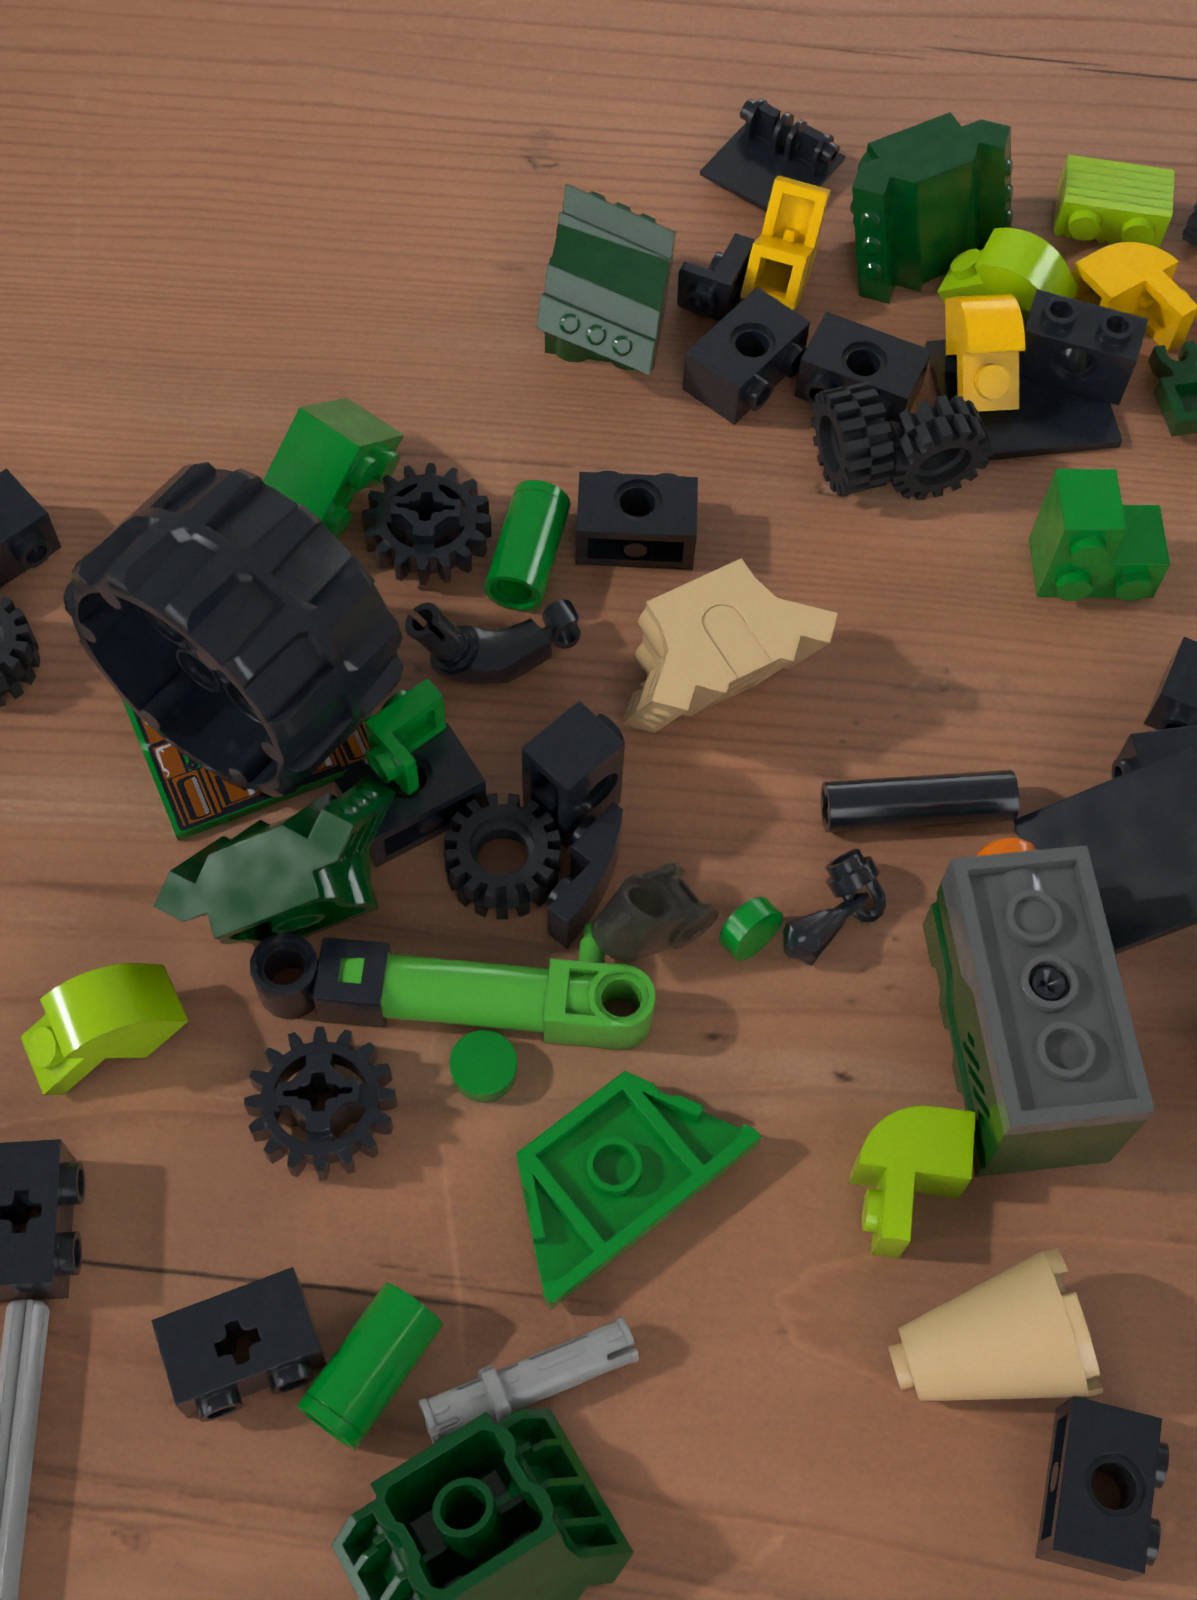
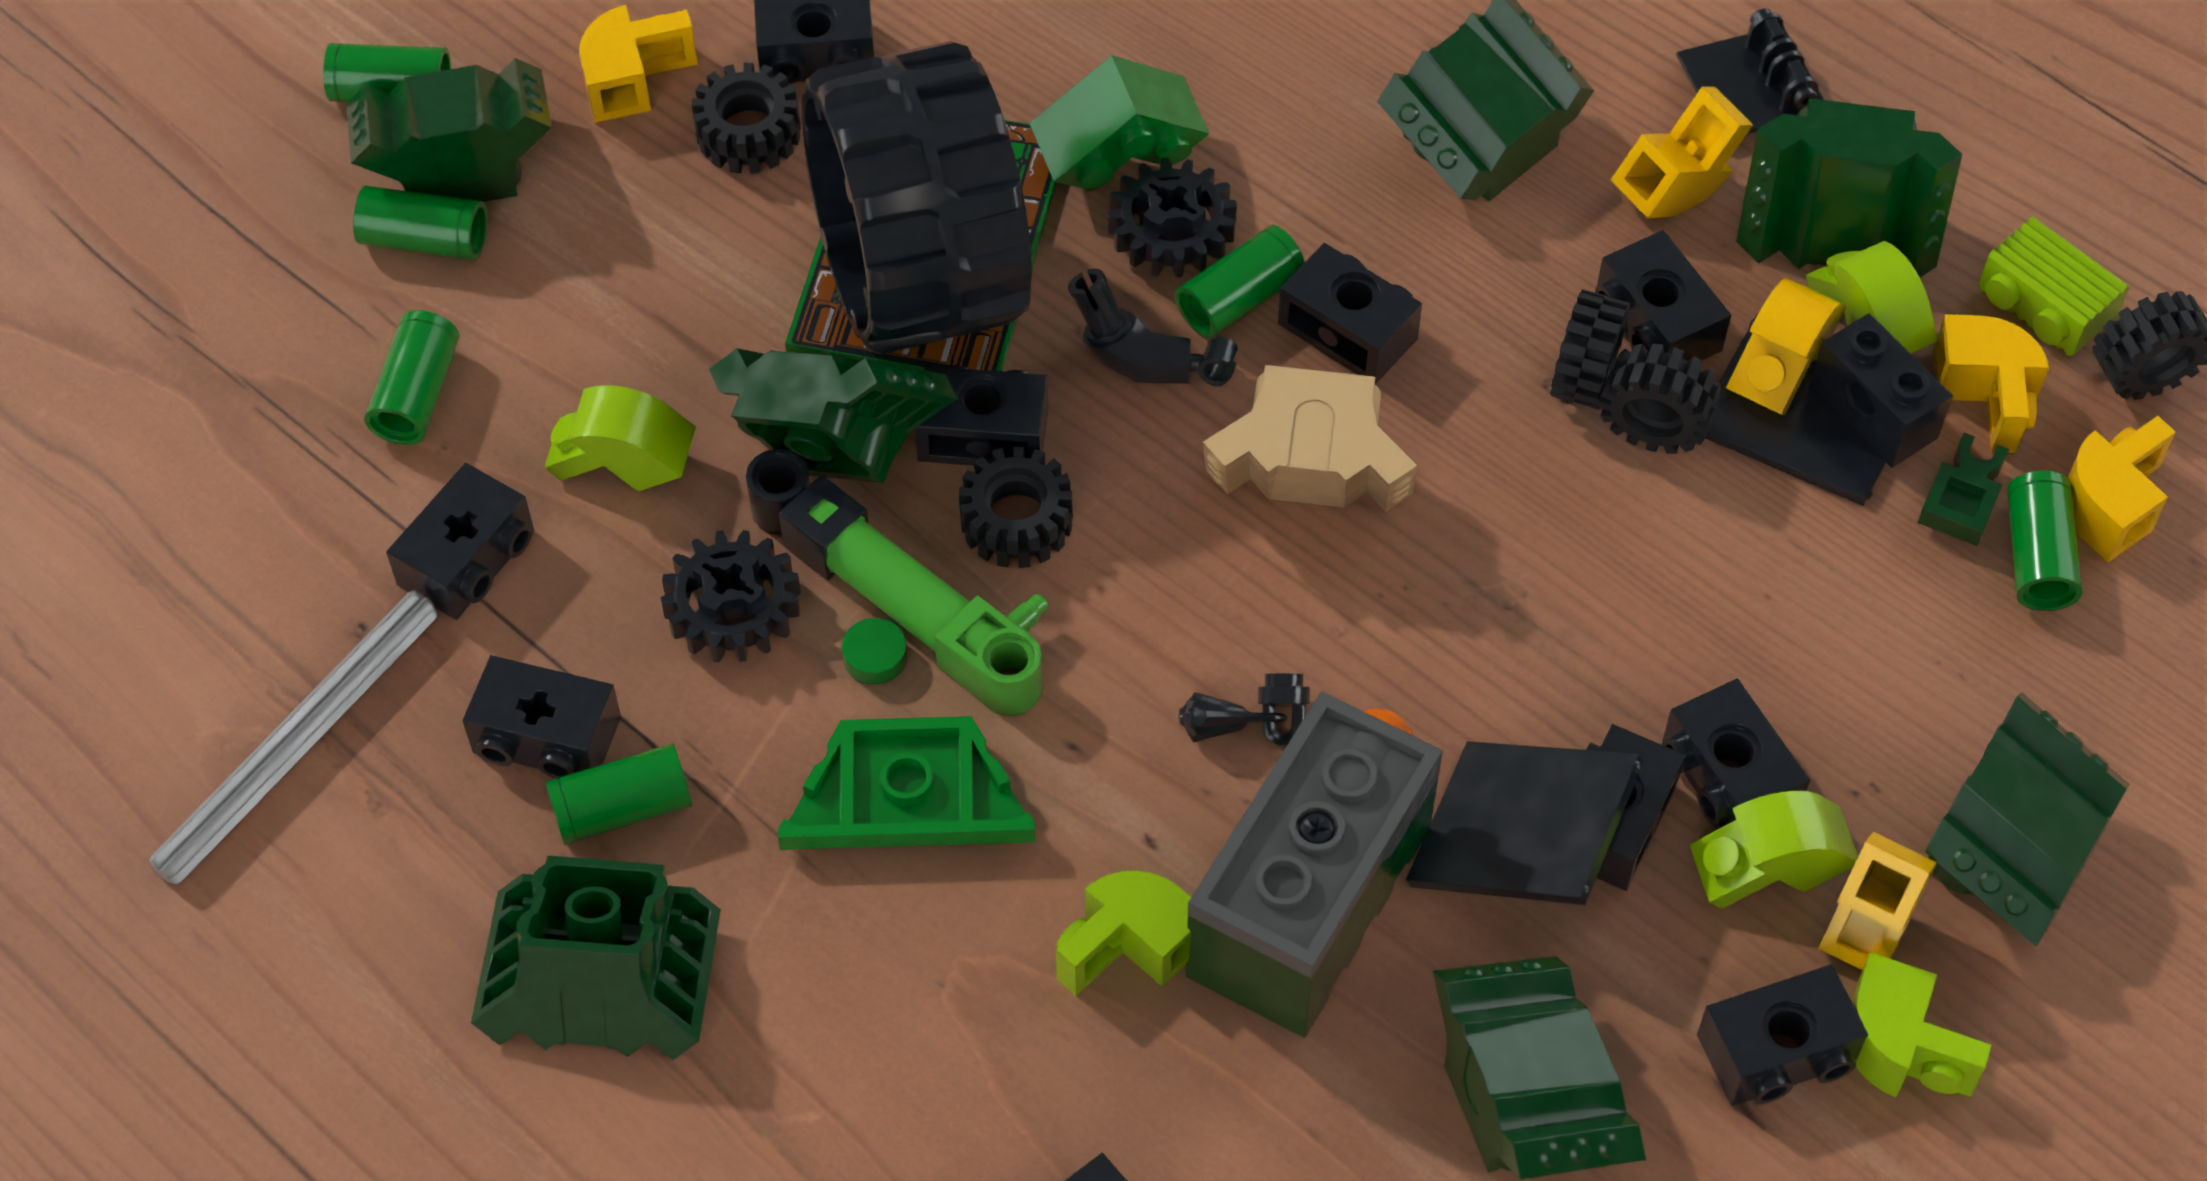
camera: 40 degrees right, 5 degrees down
green bracket [365,679,446,796] -> none
light grey pin [418,1317,639,1444] -> none
black brick [522,700,625,849] -> none
black slope [546,802,623,949] -> none
clear smoke piece [591,861,719,963] -> none
black bracket [677,233,755,321] -> none
black brick [682,287,810,425] -> none
green tile [719,897,783,961] -> none
black piece [821,770,1019,832] -> none
tan cone [888,1248,1103,1401] -> none
green brick [1029,469,1170,601] -> none

